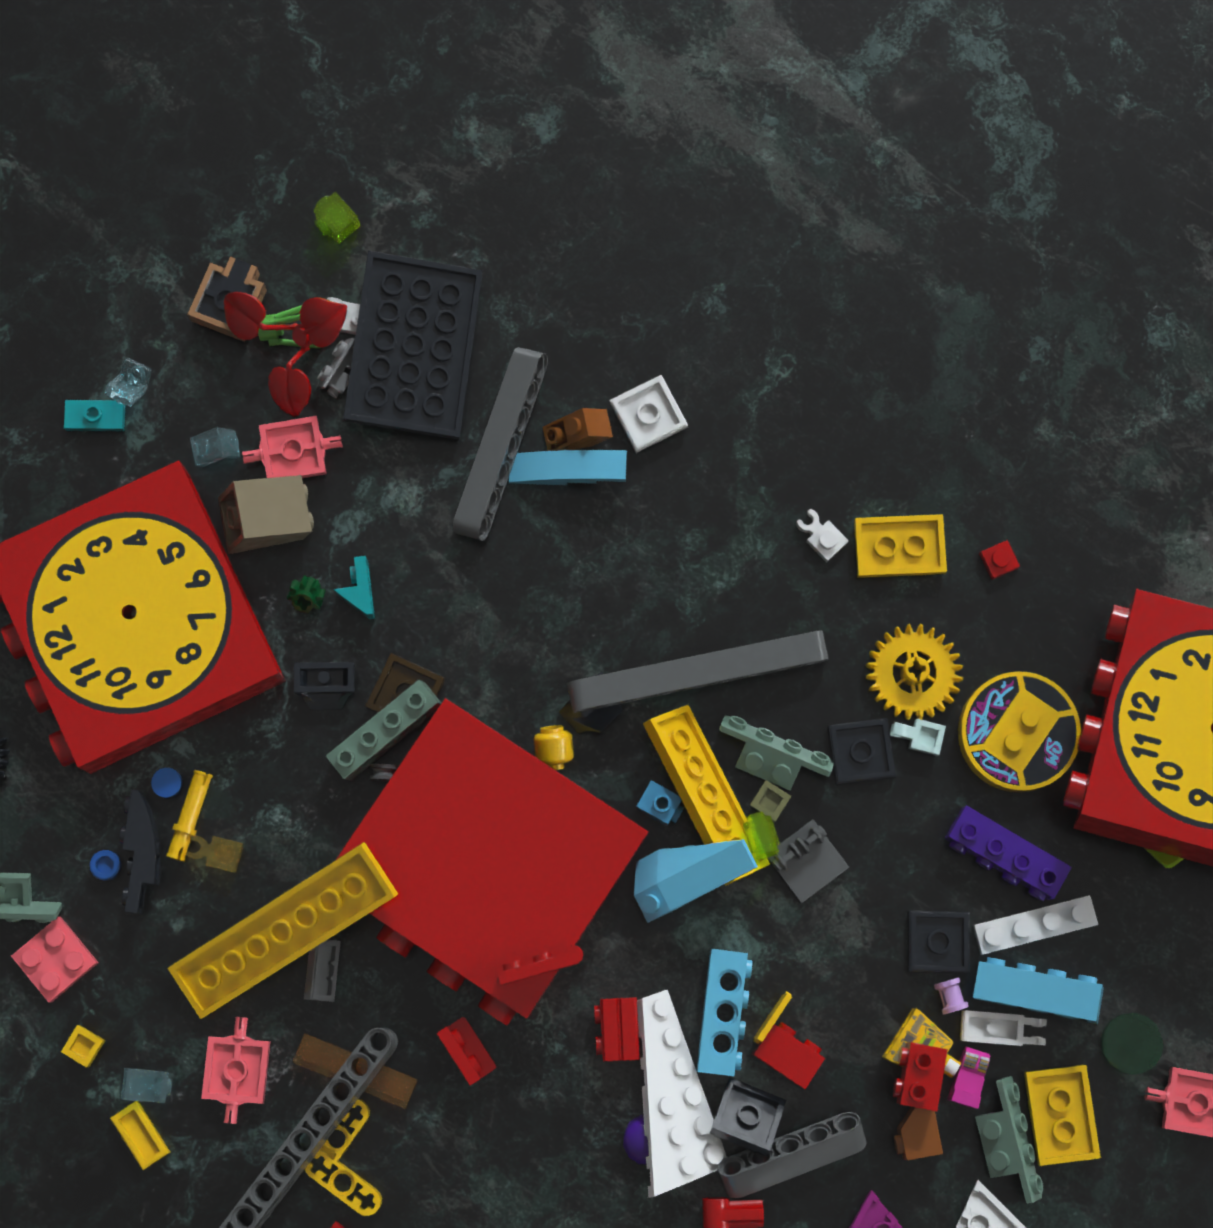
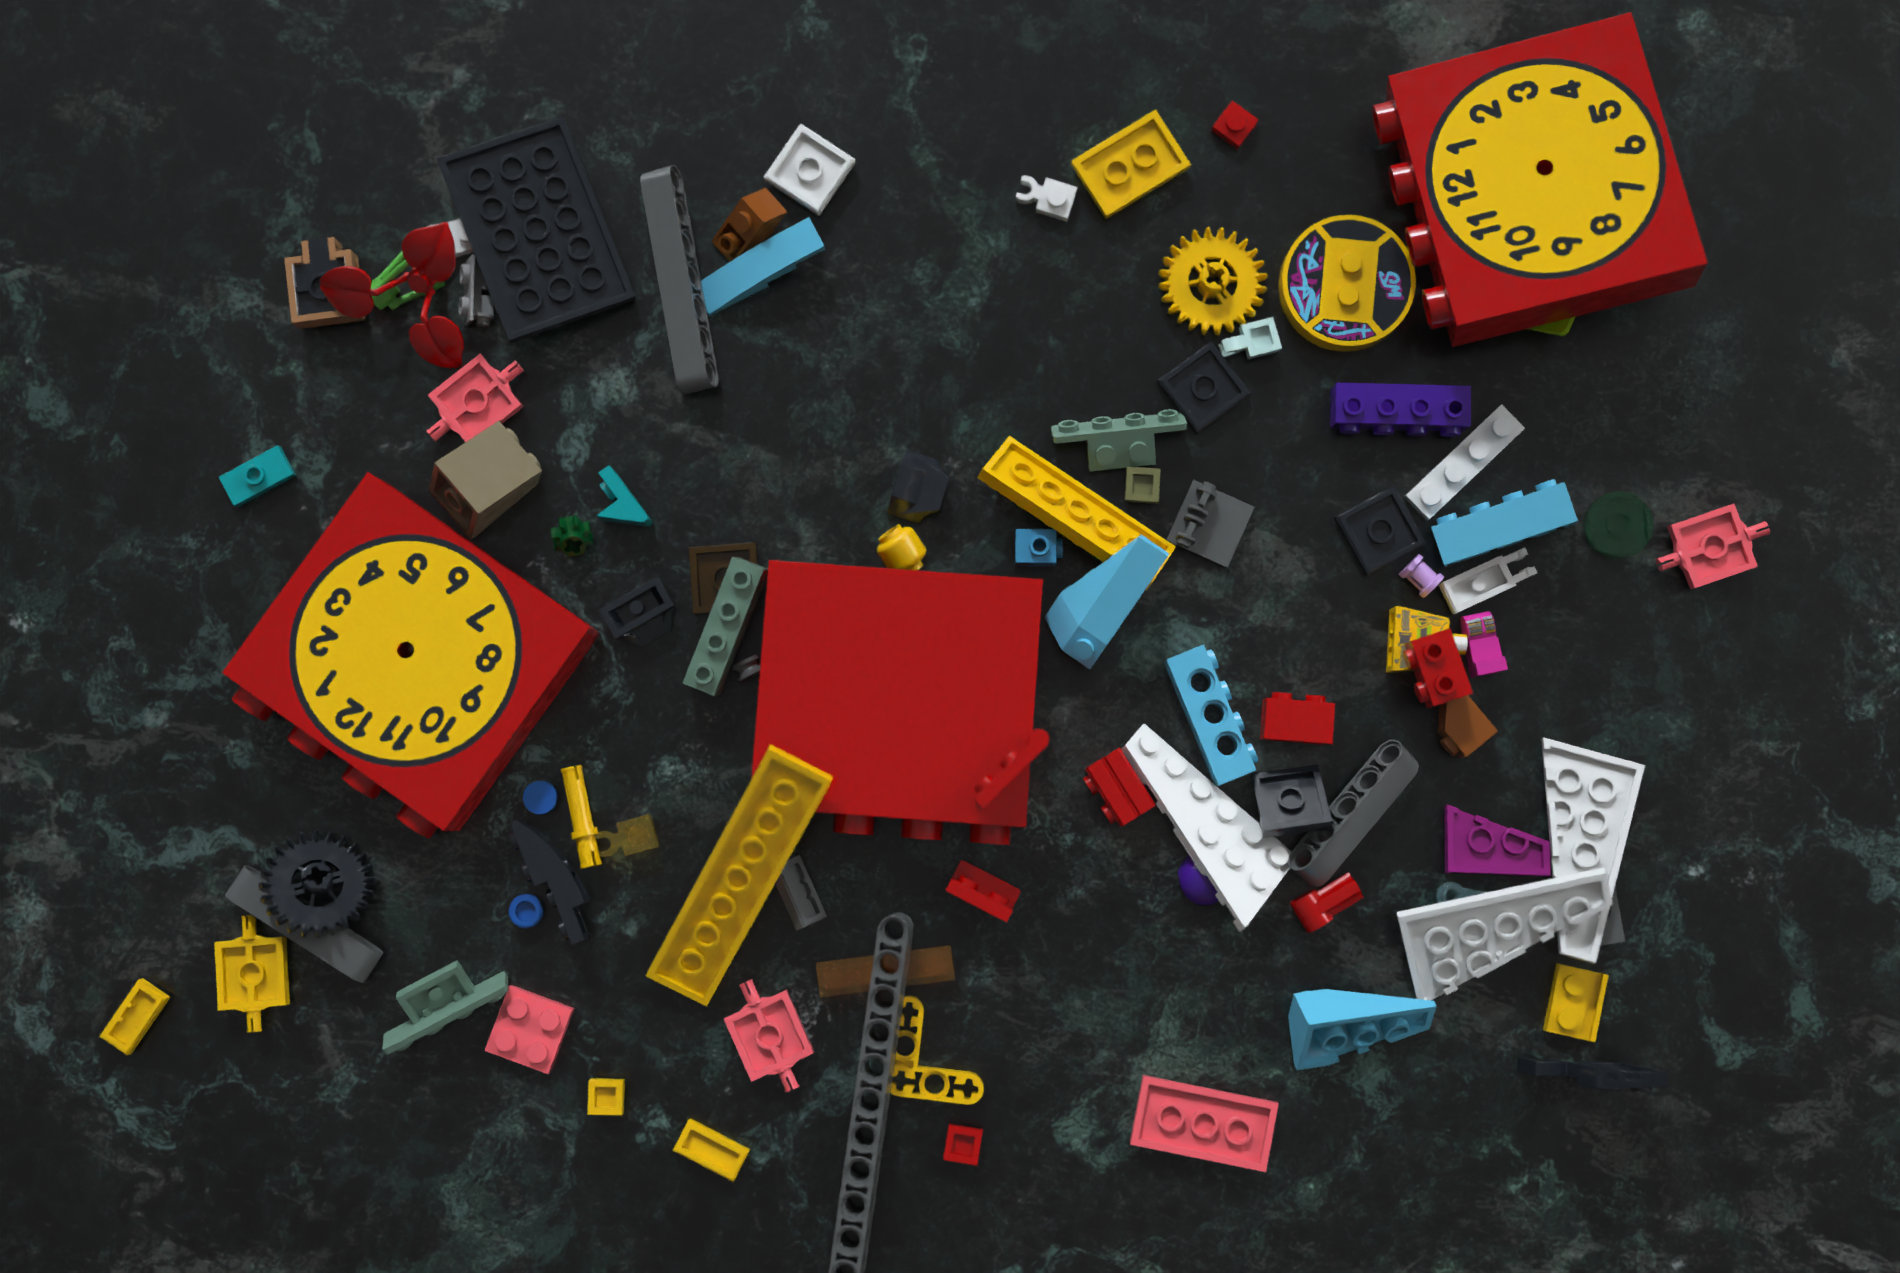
camera: 20 degrees left, 5 degrees up
clear light blue bracket [104,358,152,407] -> none
clear light blue bracket [121,1068,171,1103] -> none
clear light blue bracket [190,427,240,467] -> none
clear neon green brick [314,192,360,244] -> none
dark grey beam [567,631,829,713] -> none
clear neon green brick [743,812,780,859] -> none
yellow piece [754,991,792,1044] -> none
sand green bracket [975,1076,1043,1204] -> none
yellow plate [1024,1065,1101,1166] -> none

